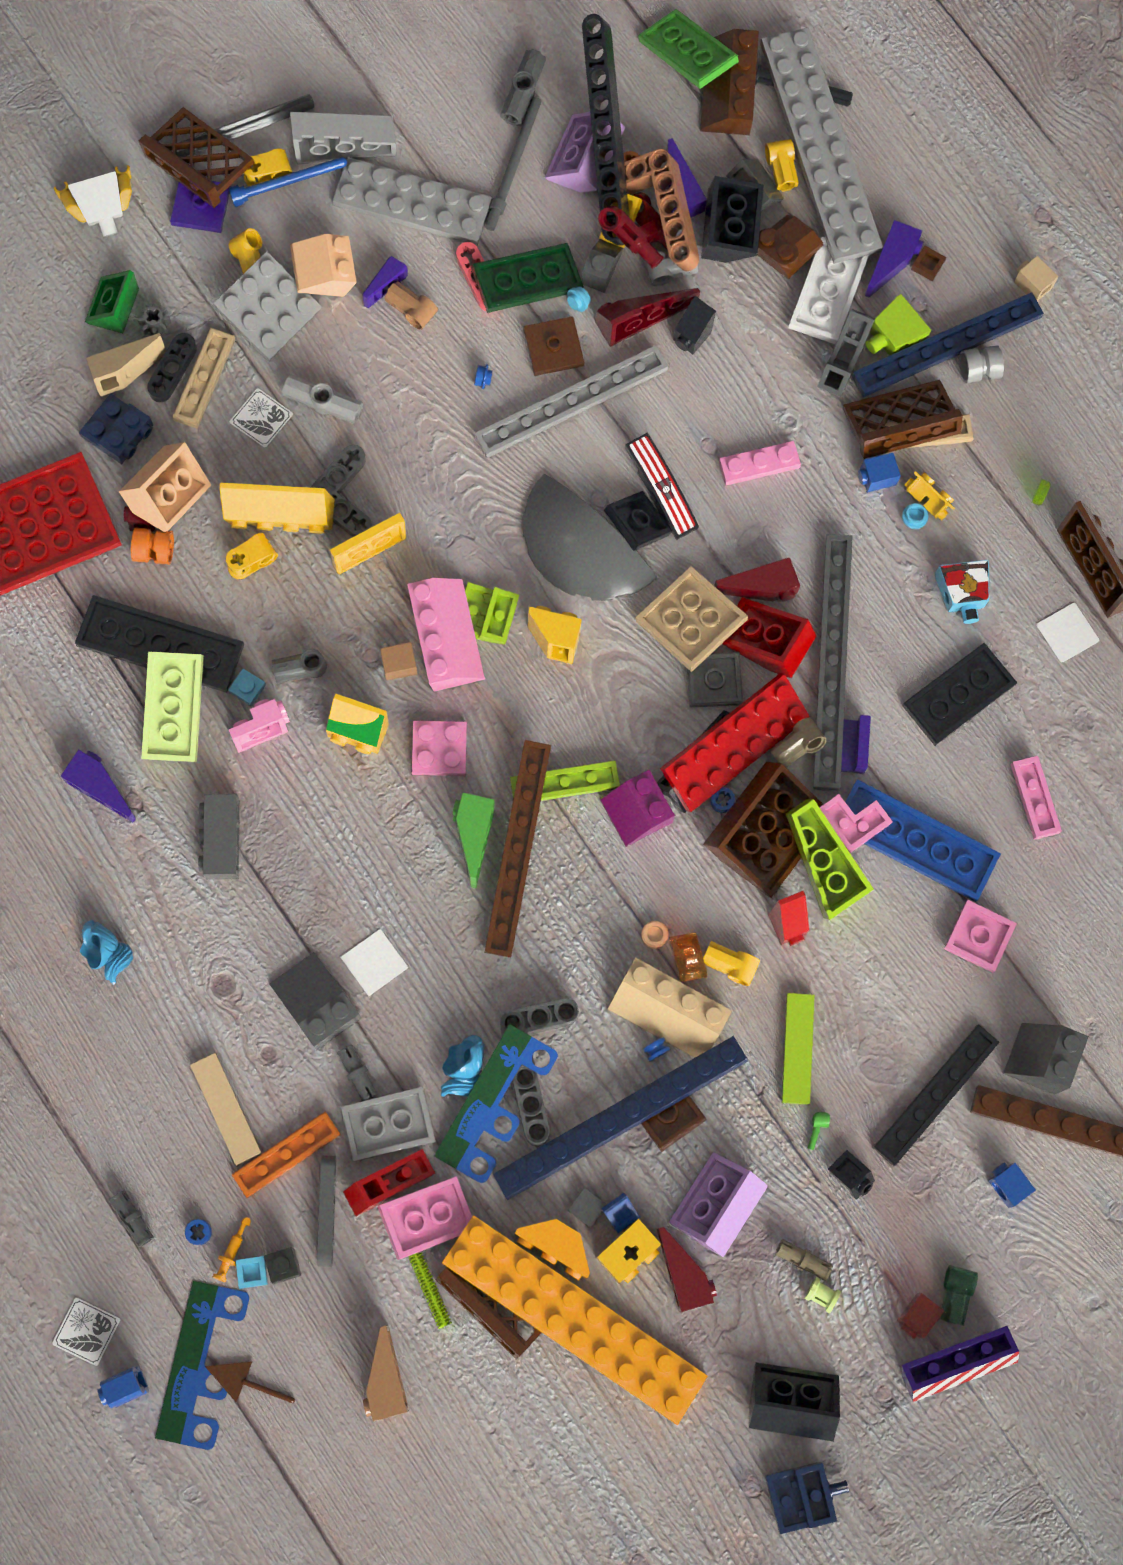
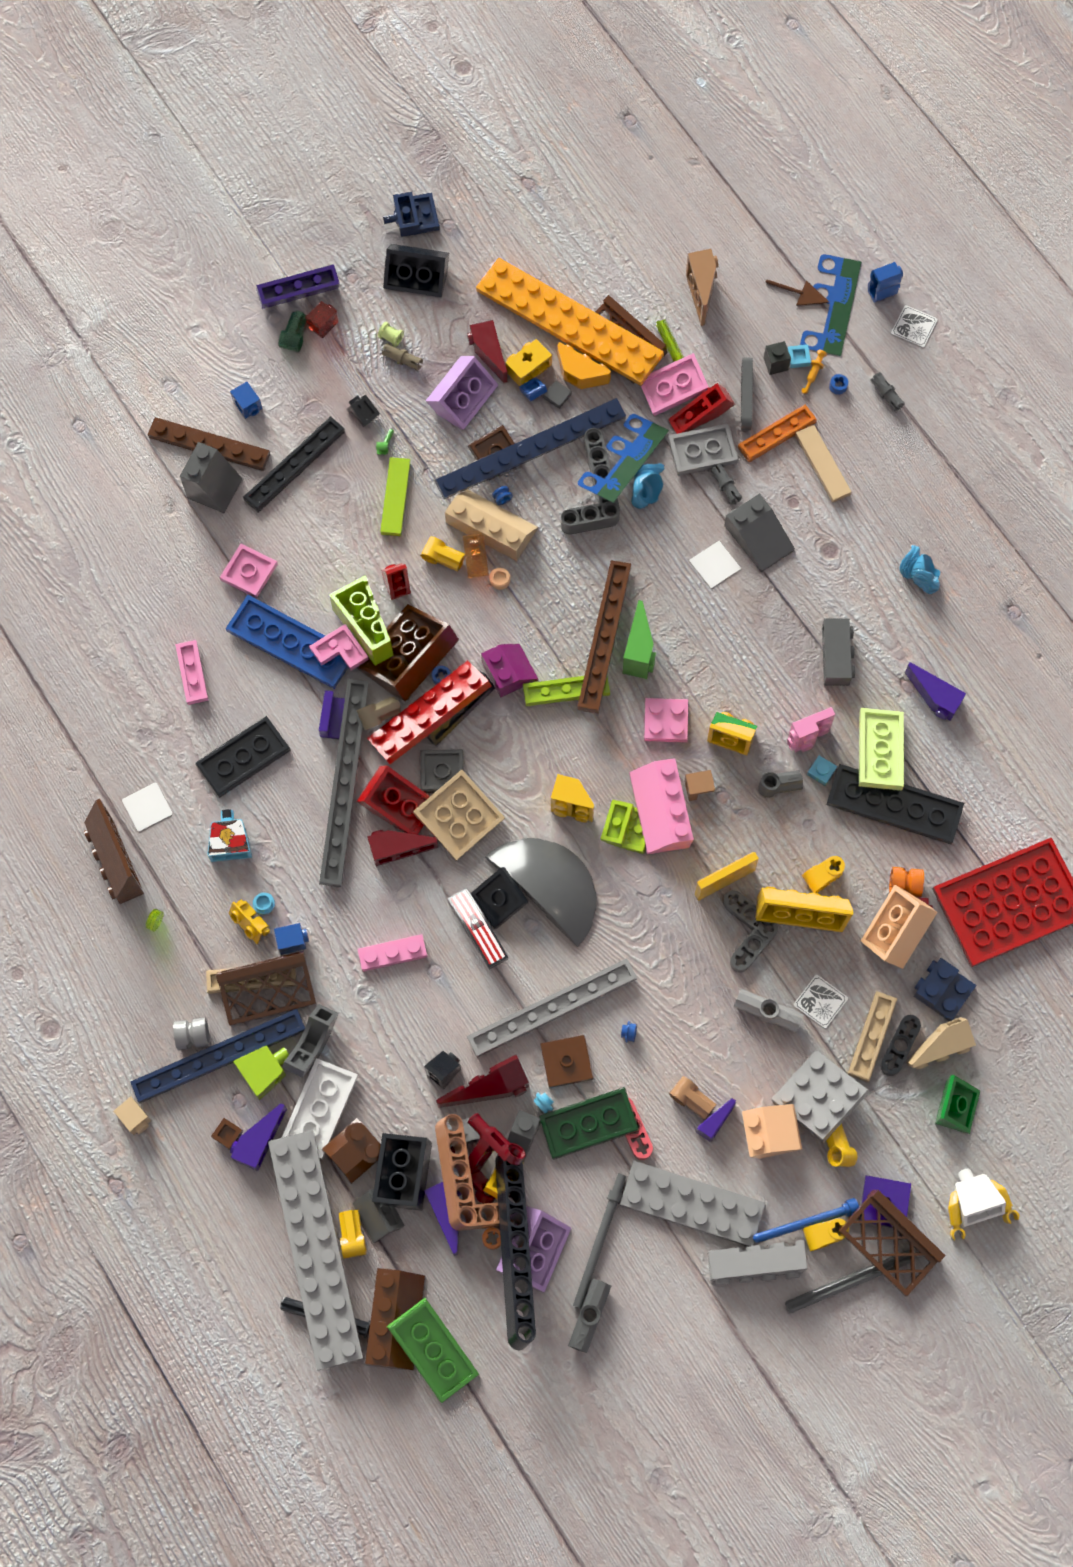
camera: 170 degrees left, 5 degrees down
flat silver gear [138,304,172,335] -> none

